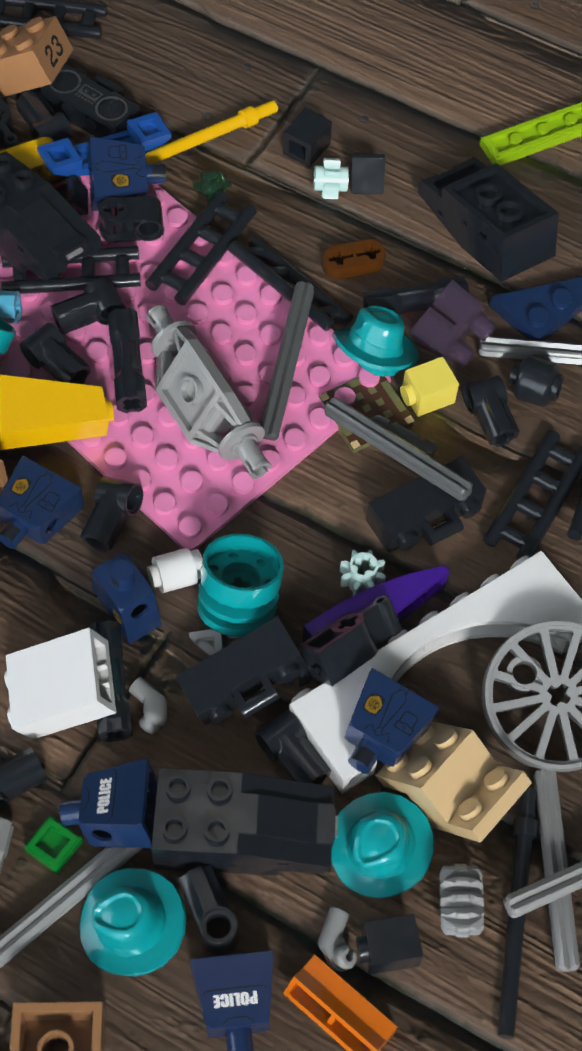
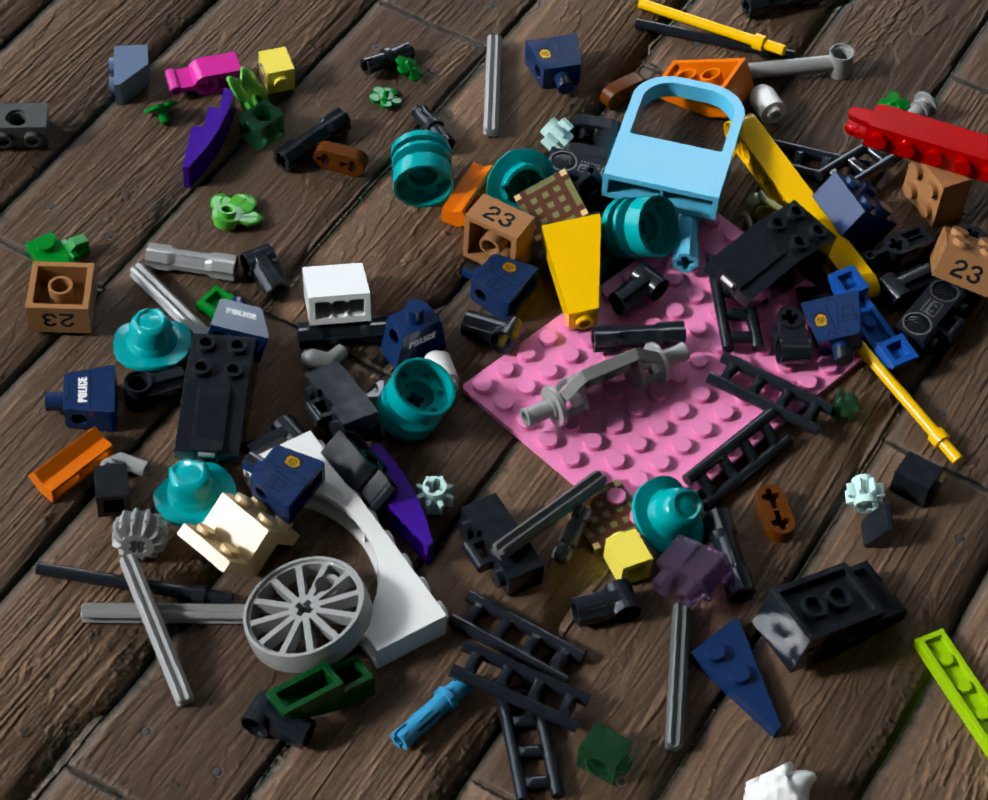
camera: 90 degrees right, 10 degrees down
black piece [50,278,126,334] -> none
dark grey axle [260,281,314,441] -> none
black head [509,356,564,407] -> none

